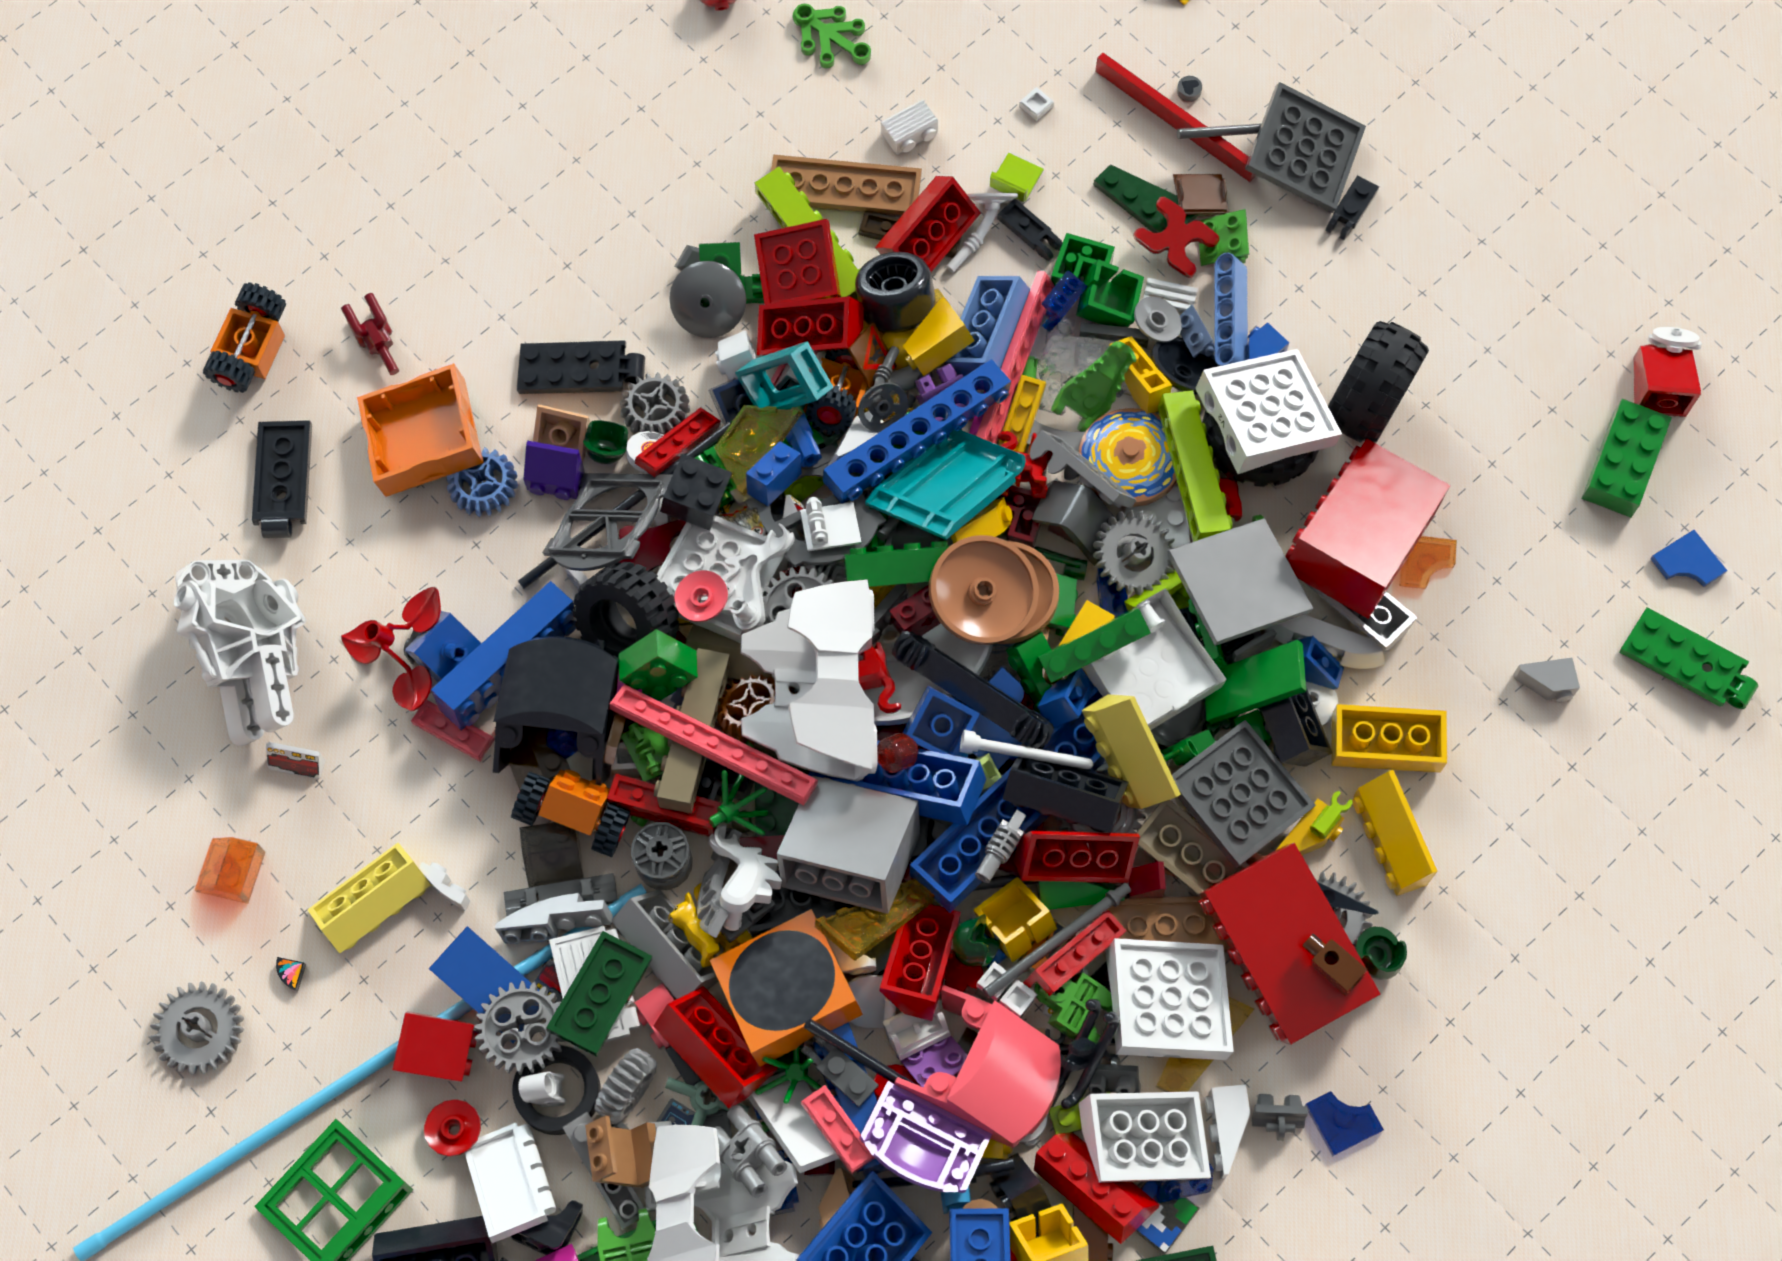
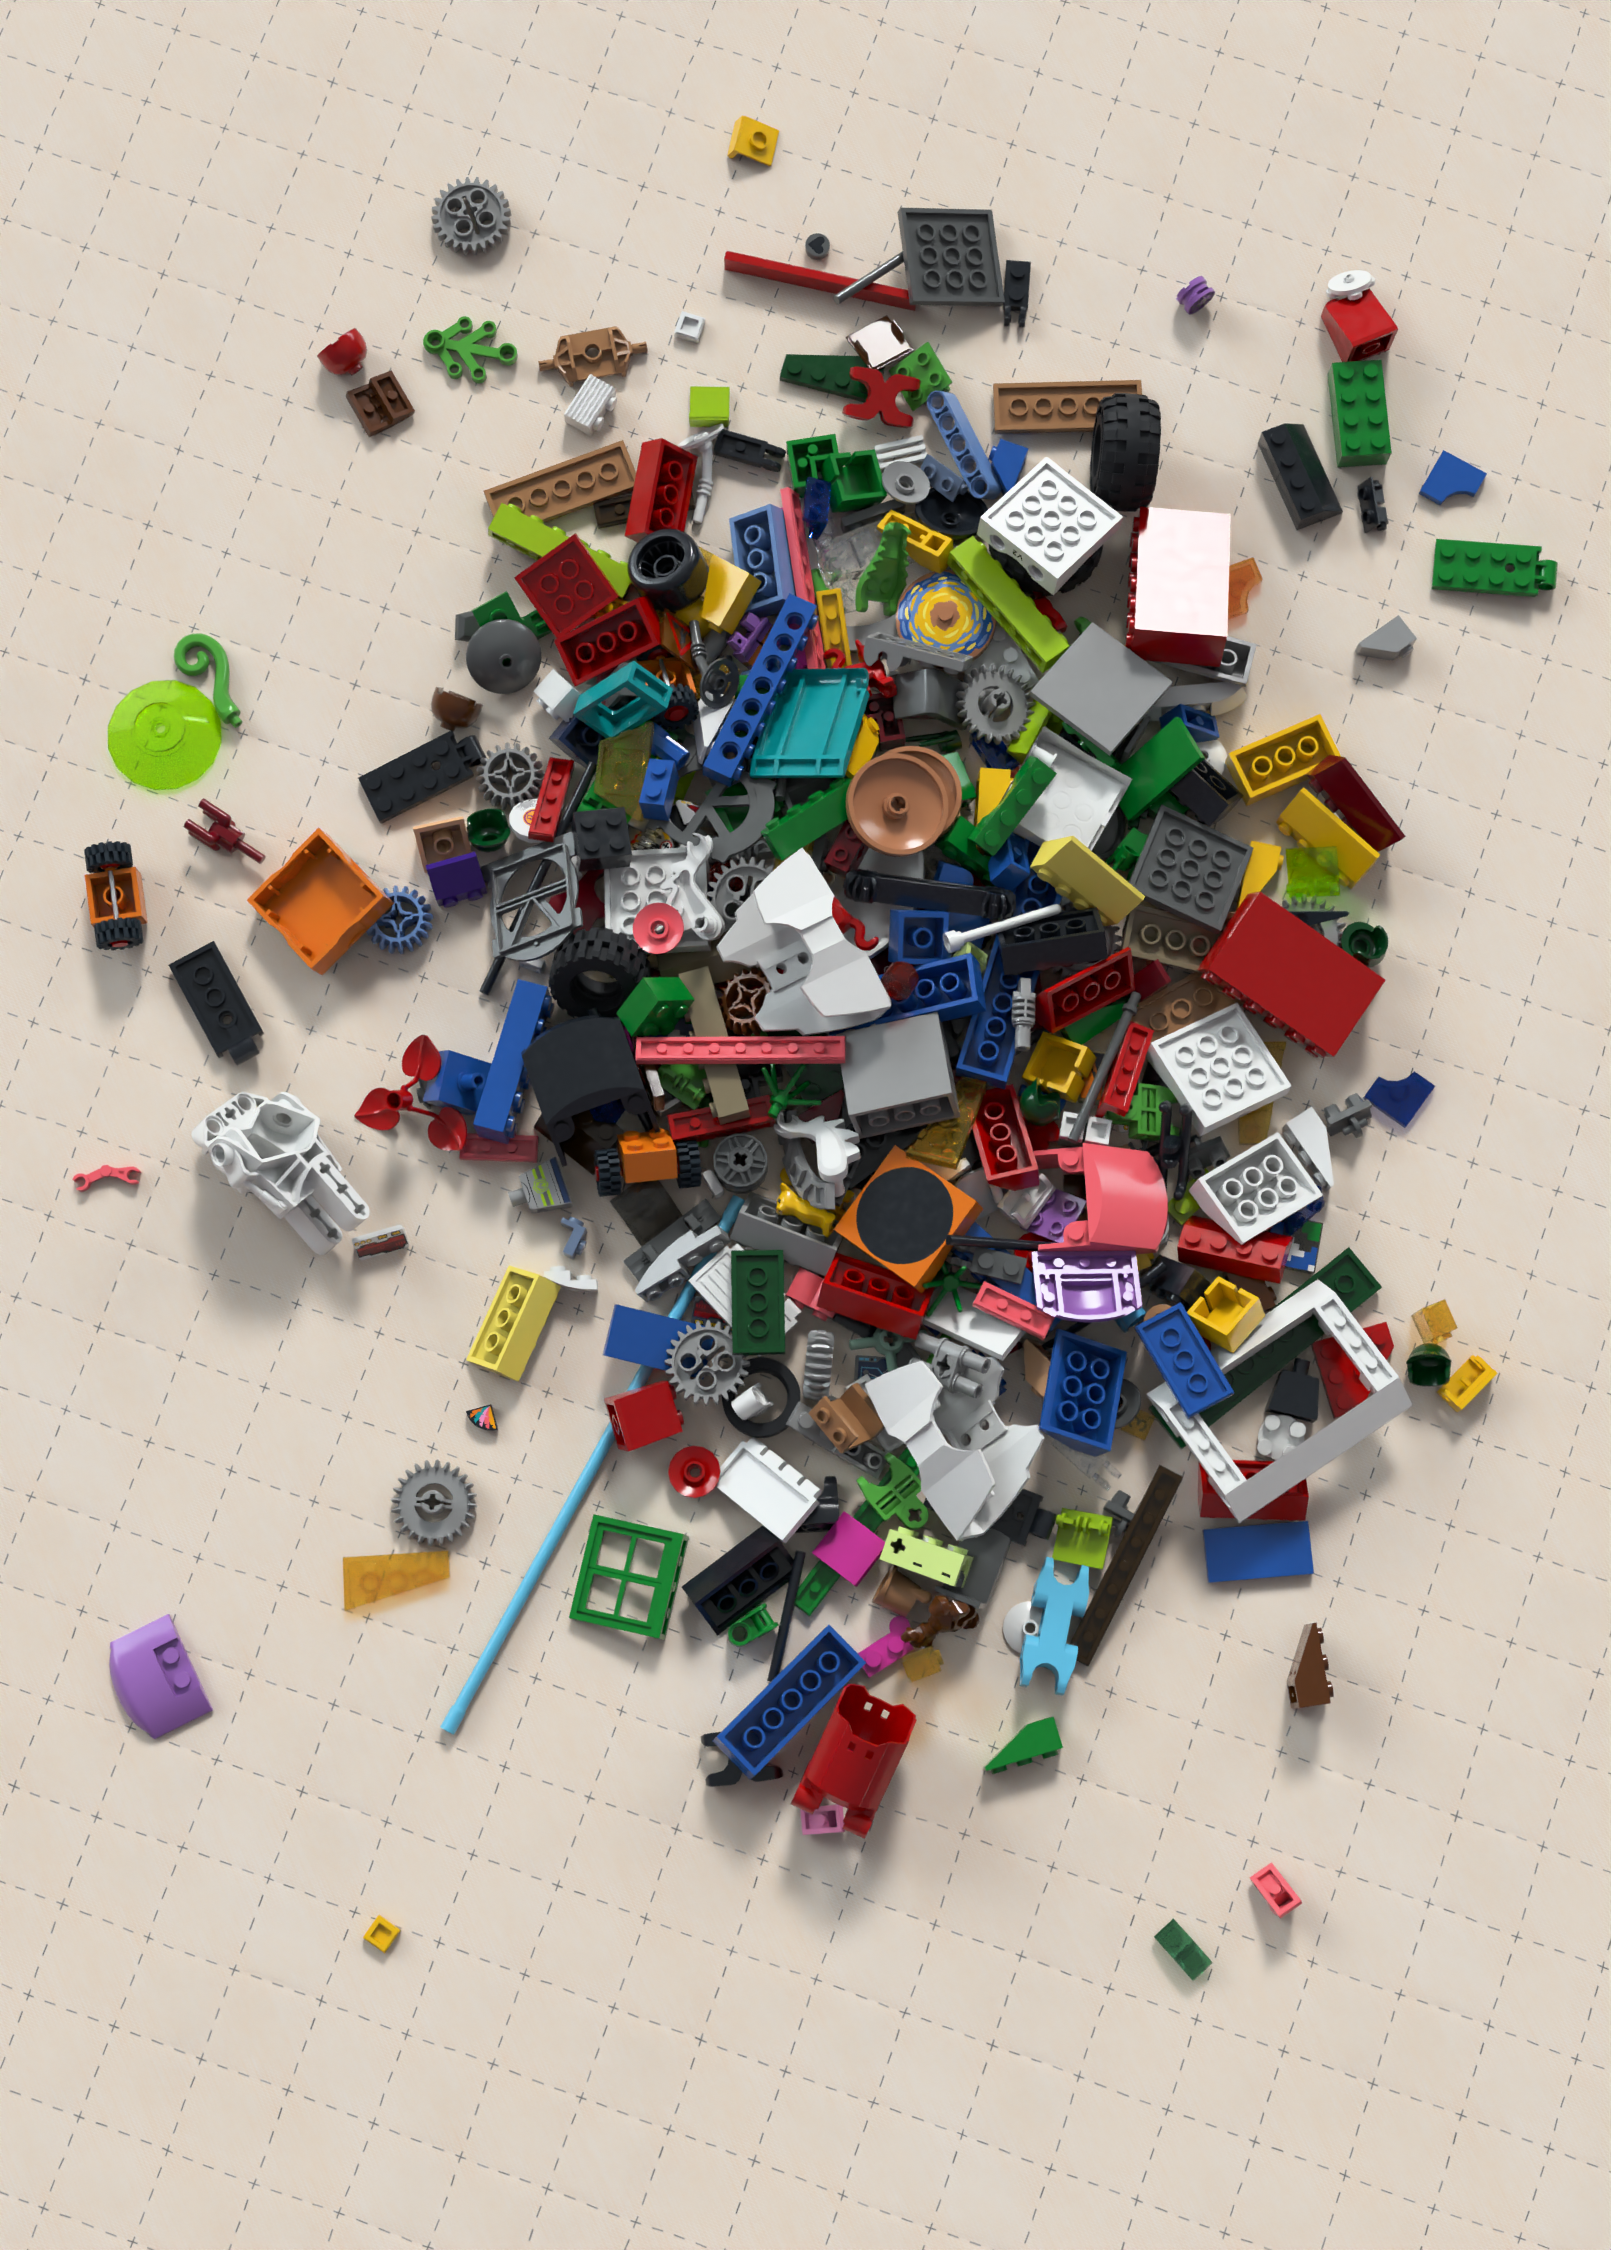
camera: 30 degrees left, 10 degrees up
clear orange slope [195,837,266,904] -> none
white hinge [800,497,862,551] -> none
reddish brown torso [1302,933,1367,996] -> none
lime bar [1310,791,1353,839] -> none
none -> coral piece [72,1165,141,1192]
none -> clear neon green dish [107,680,222,790]
none -> bright green plant [174,633,242,728]
none -> clear yellow wing [343,1551,450,1611]
none -> reddish brown slope [346,370,415,437]
none -> reddish brown cylinder [431,687,483,732]
none -> light grey torso [508,1156,573,1213]
none -> medium nougat plate [538,326,648,387]
none -> sand blue bracket [560,1216,587,1260]
none -> white tile [702,1169,724,1199]
none -> medium nougat plate [993,380,1142,434]
none -> medium lavender wheel [1176,276,1215,315]
none -> black slope [1258,423,1343,530]
none -> clear neon green hinge [1285,846,1340,898]
none -> dark red slope [1306,755,1406,852]
none -> black hinge [1357,477,1389,533]

